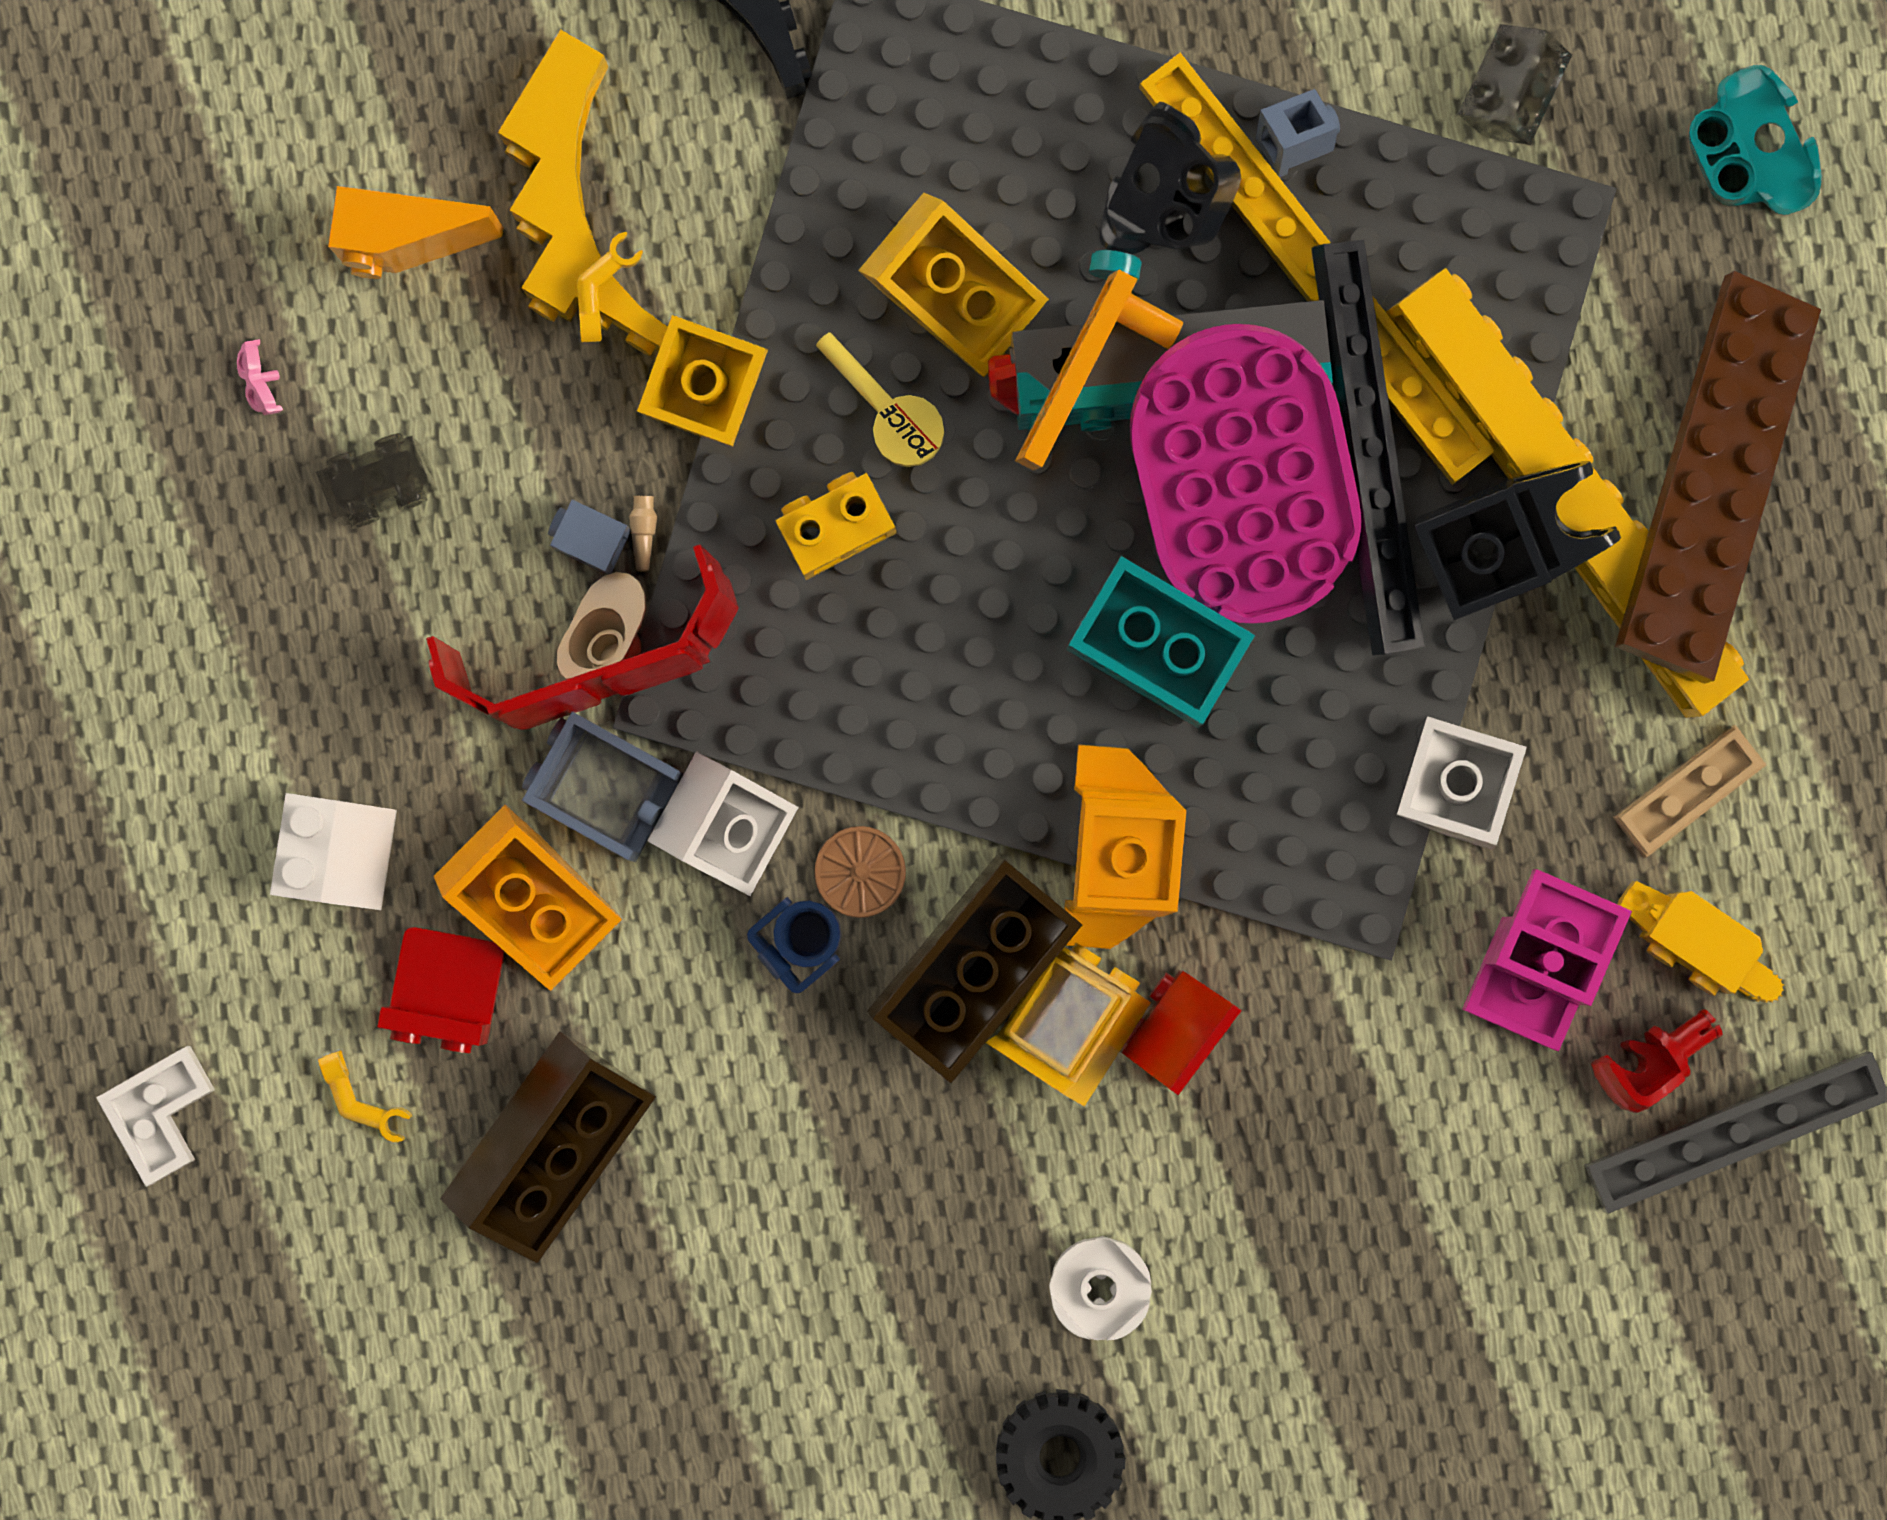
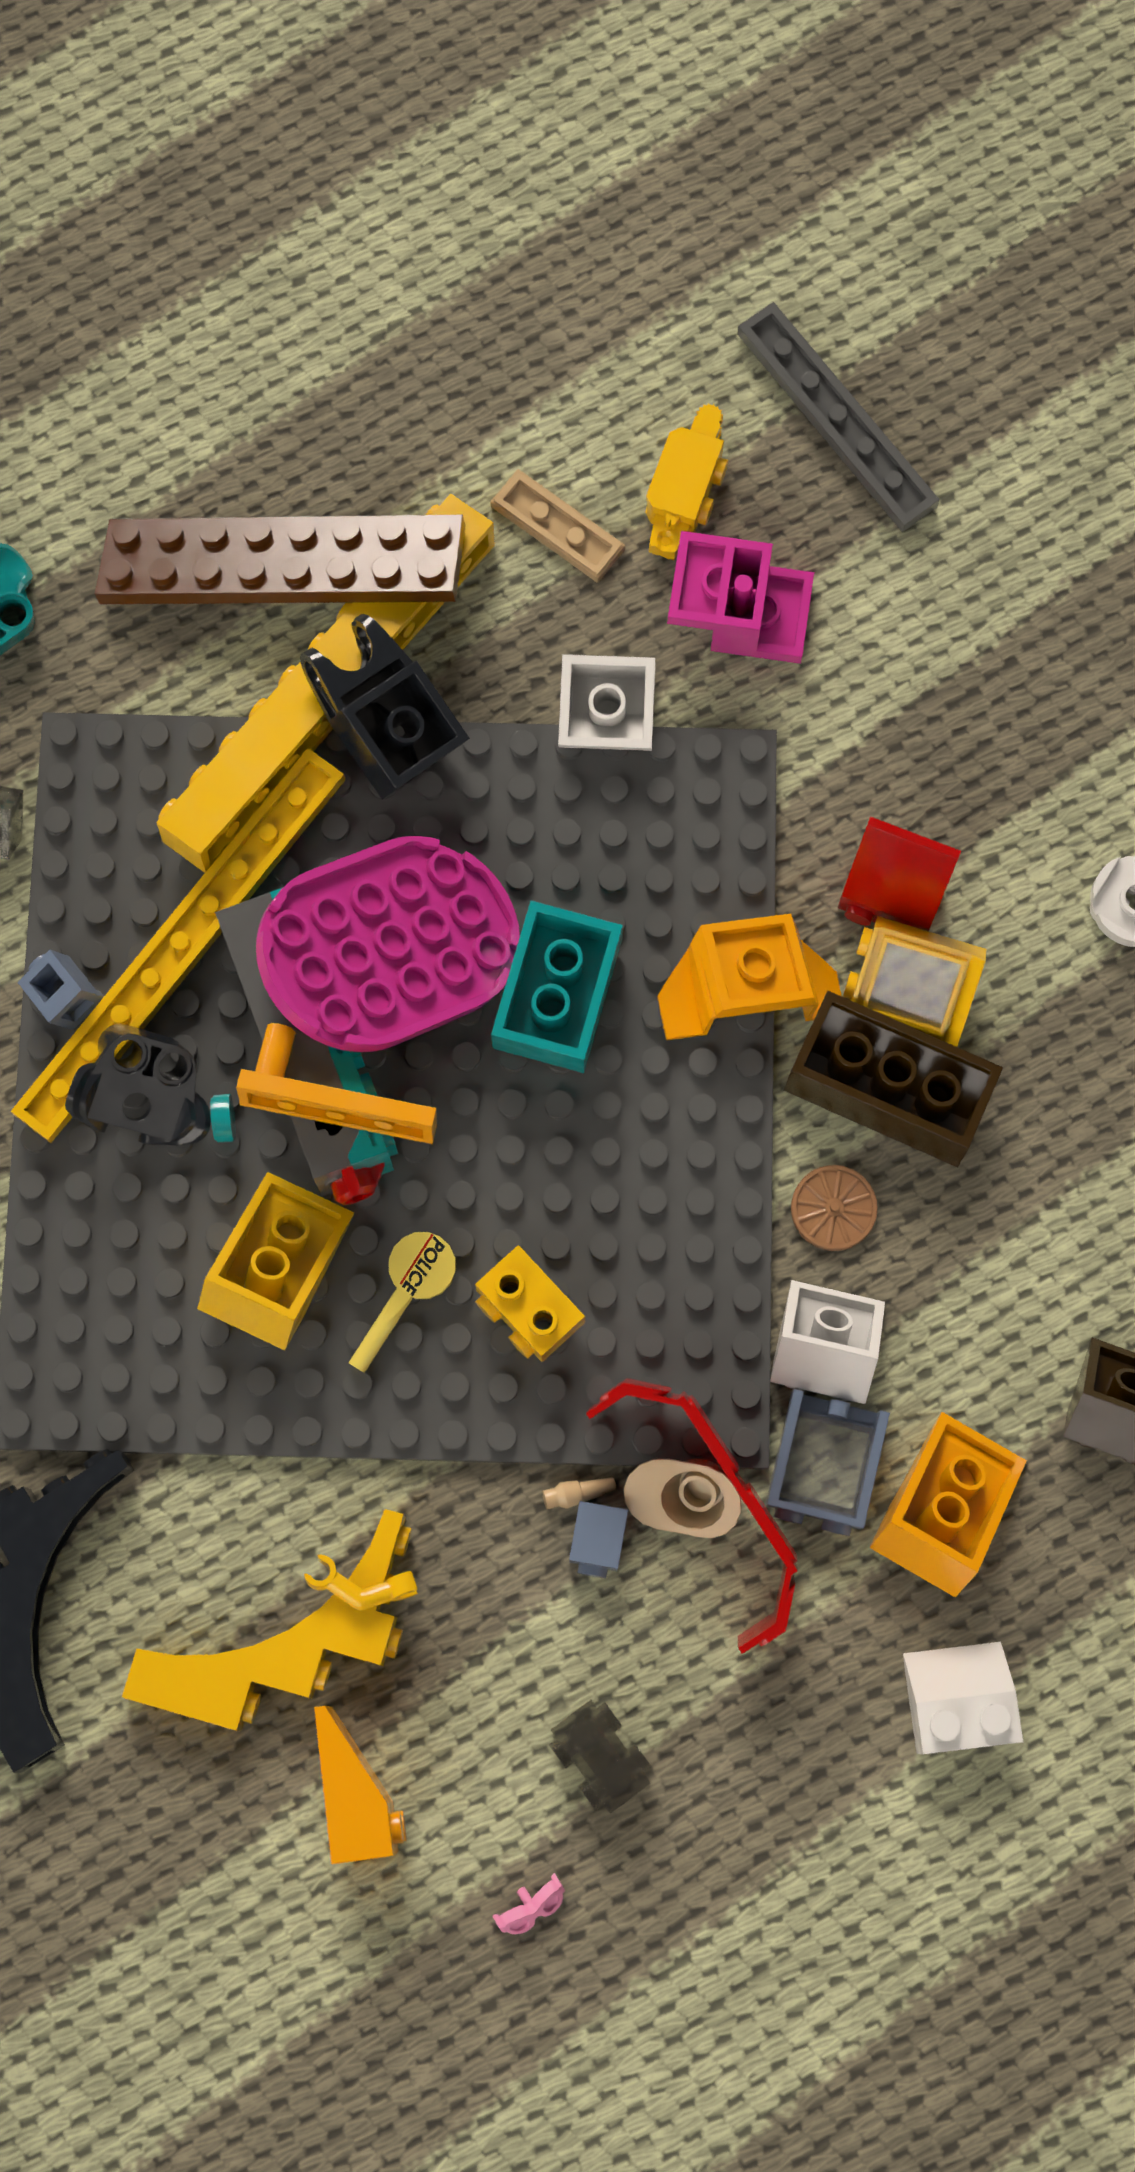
camera: 105 degrees left, 10 degrees down
red bracket [377,927,505,1053] -> none
yellow slope [637,315,768,447] -> none
dark blue piece [747,897,842,993] -> none
black plate [1311,240,1425,656] -> none
red piece [1591,1009,1723,1113] -> none

